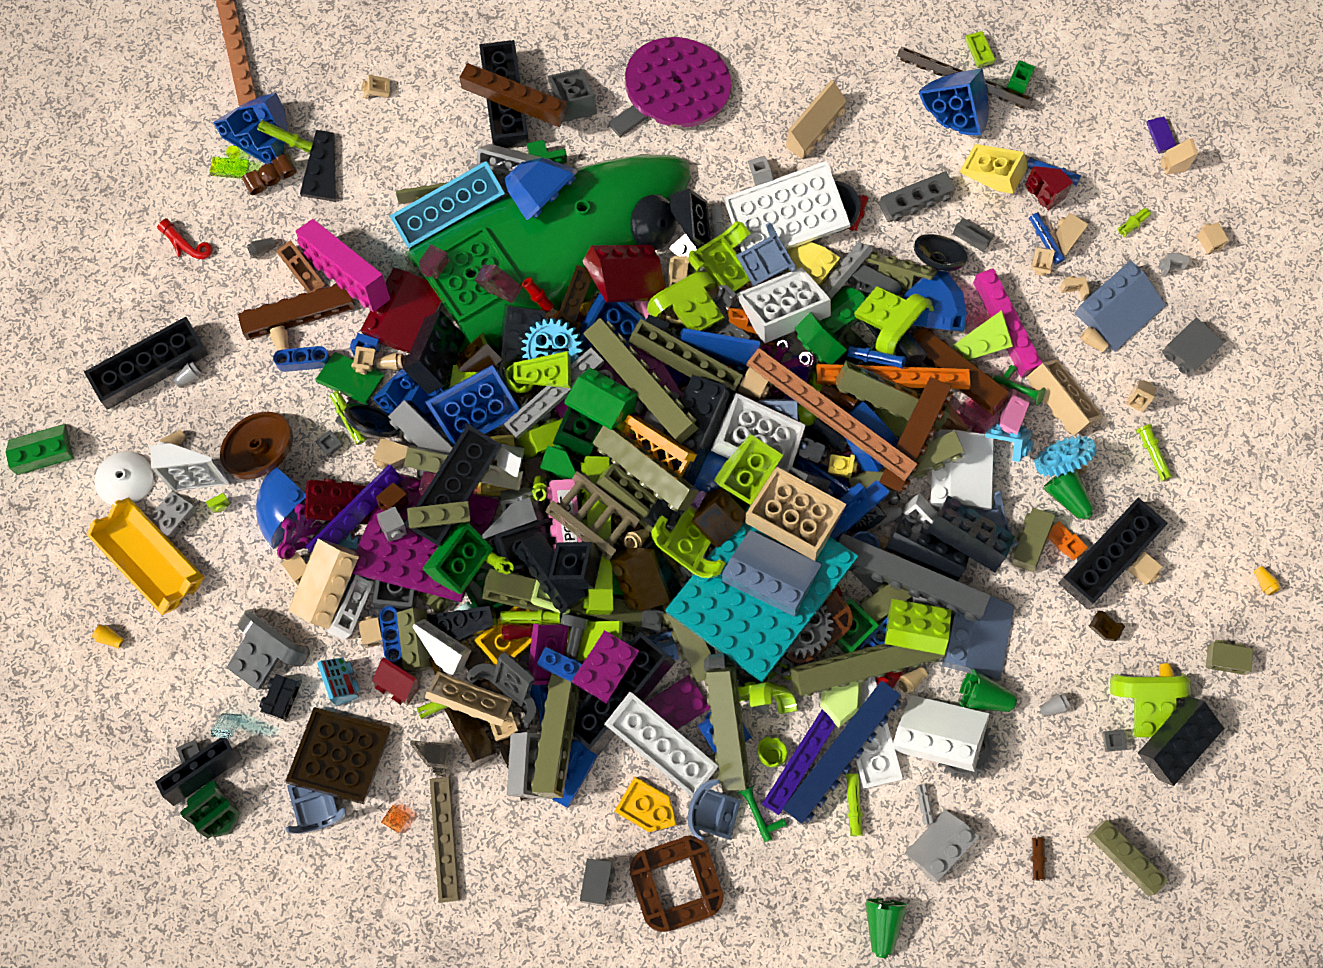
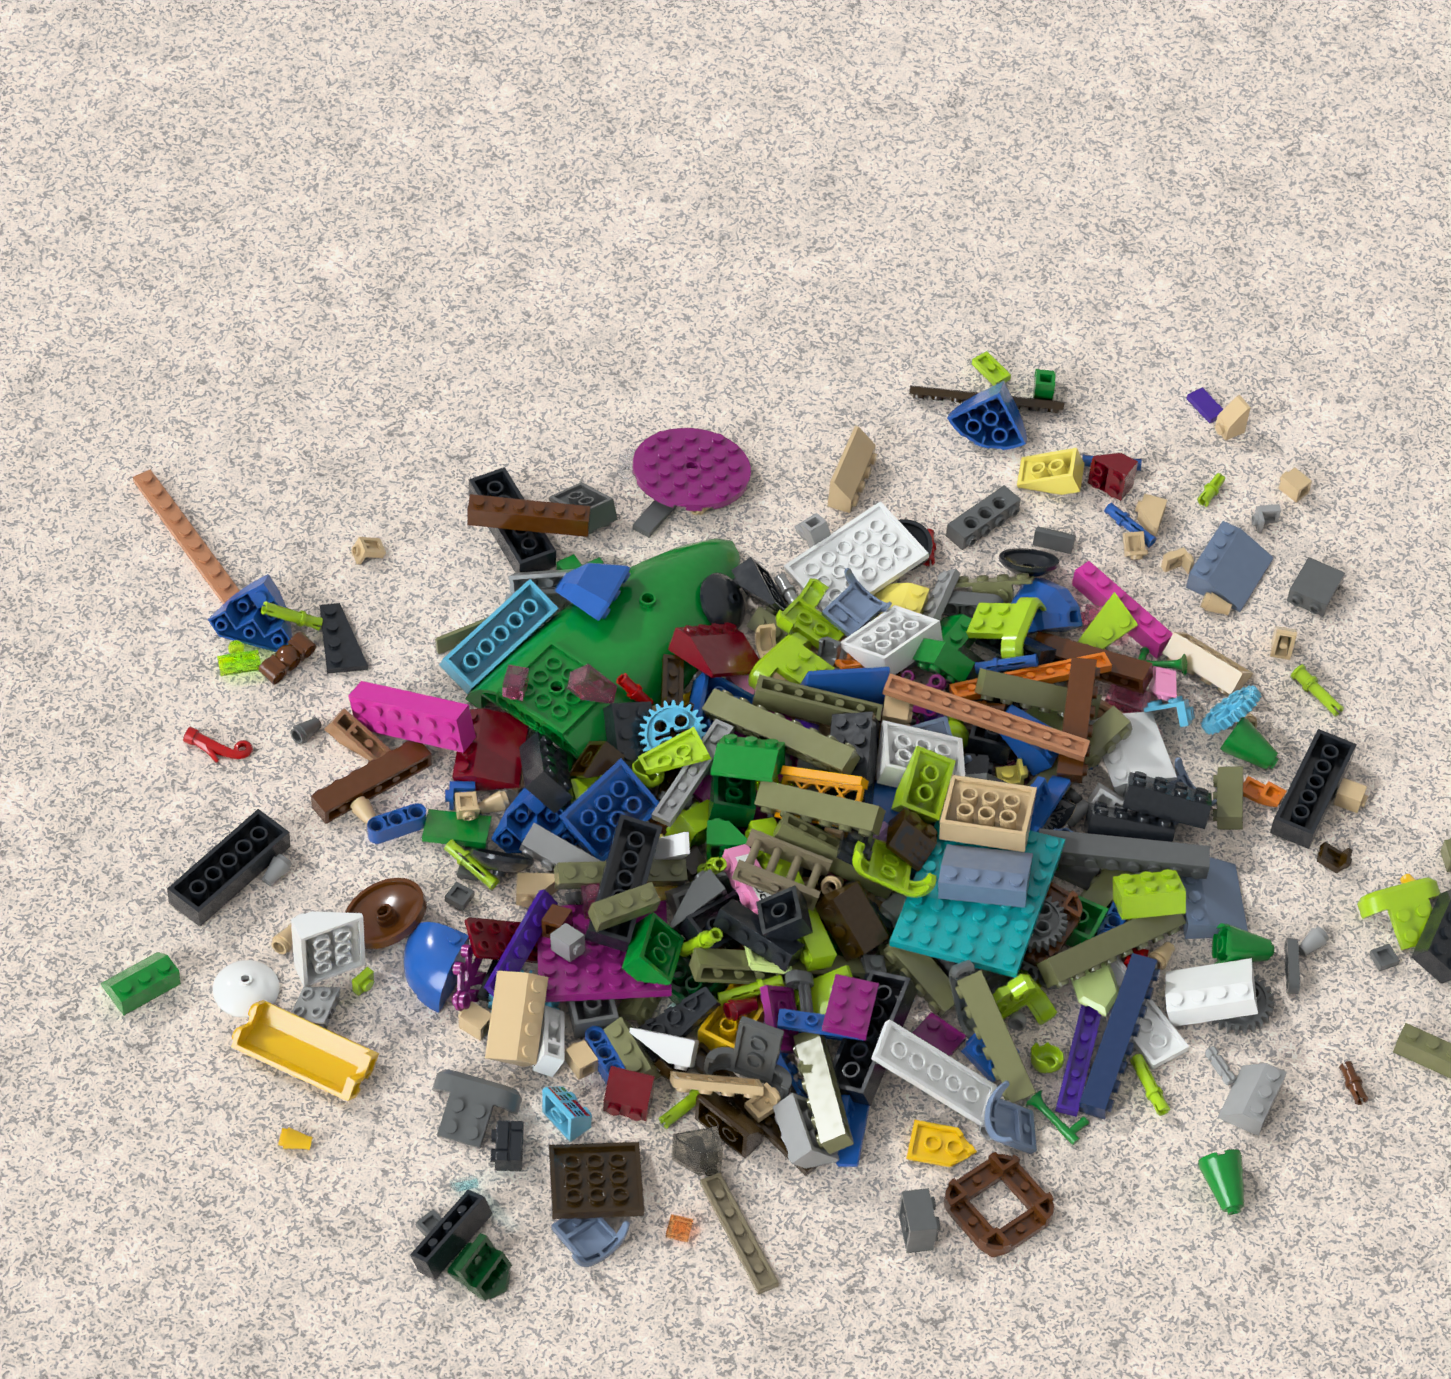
camera: 20 degrees left, 20 degrees down
none -> dark grey beam [1284,938,1300,994]

